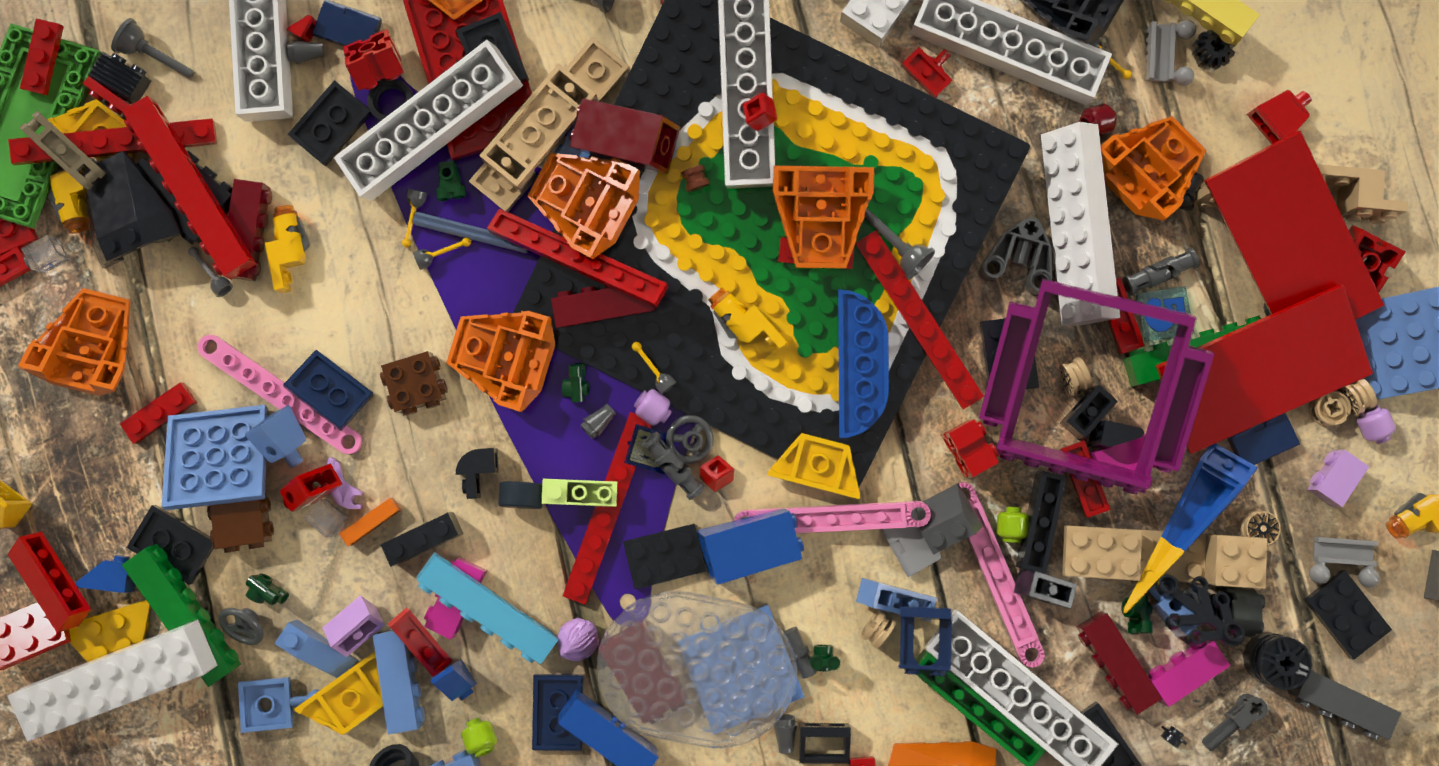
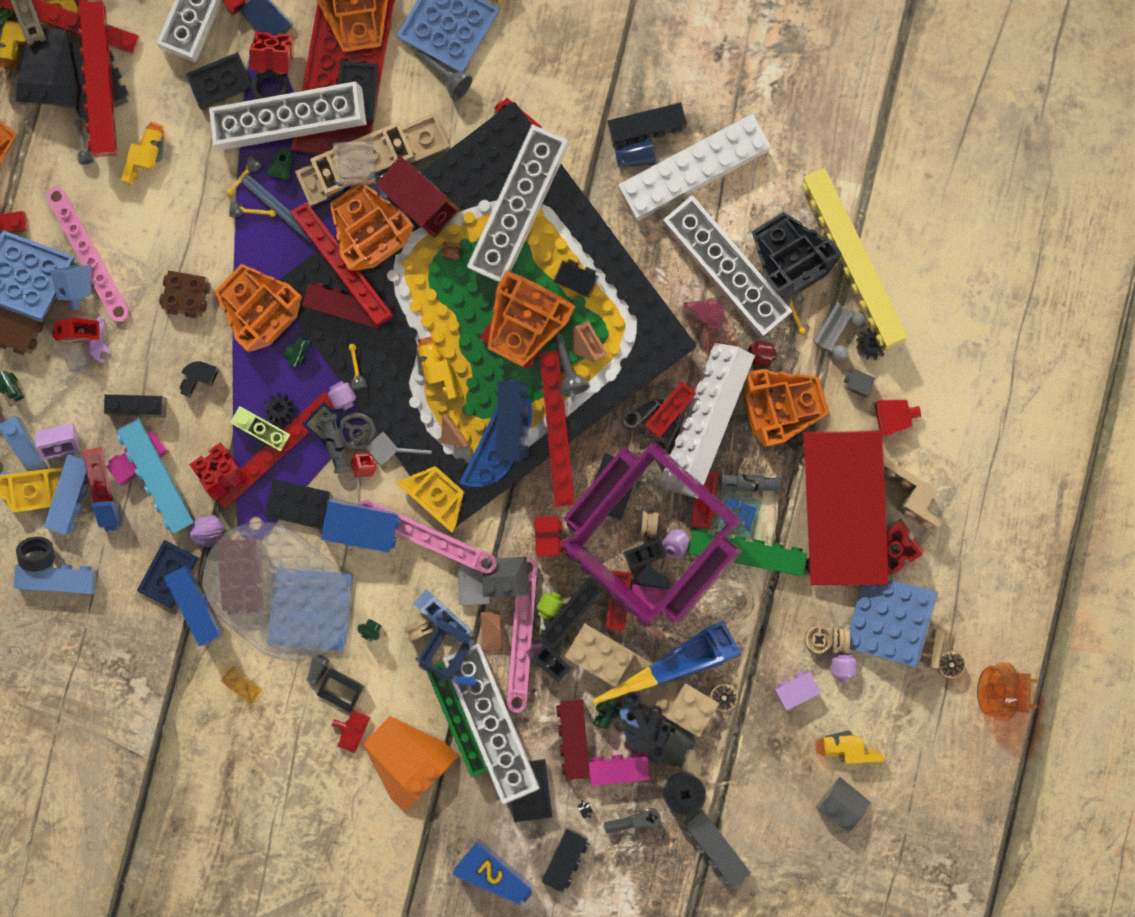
camera: 25 degrees right, 0 degrees up
dark red brick [224,179,272,281] -> none
dark blue tile [283,350,374,431] -> none
dark grey cone [287,40,324,64] -> none
orange piece [339,498,401,546] -> none
lime head [461,718,497,758] -> none
black wheel [498,481,543,509] -> none
dark grey cone [580,404,616,439] -> none
red slope [743,92,778,131] -> none
dark grey pin [783,627,817,679] -> none
red plate [901,47,953,98] -> none
red tile [1156,284,1373,454] -> none
dark blue piece [1227,413,1300,465] -> none
black plate [1303,570,1392,660] -> none
light grey gear [1309,537,1380,588] -> none
none -> red brick [189,442,247,501]
none -> black gear [263,392,297,425]
none -> clear brick [333,141,376,187]
none -> light grey piece [365,431,432,466]
none -> nougat slope [441,414,470,448]
none -> blue tile [455,676,477,686]
none -> nougat slope [481,611,502,651]
none -> dark blue brick [496,381,529,461]
none -> black brick [553,259,599,298]
none -> nougat slope [572,321,608,362]
none -> red plate [645,381,697,438]
none -> lavender head [662,529,690,558]
none -> clear pink slope [681,298,724,331]
none -> dark grey brick [844,369,875,397]

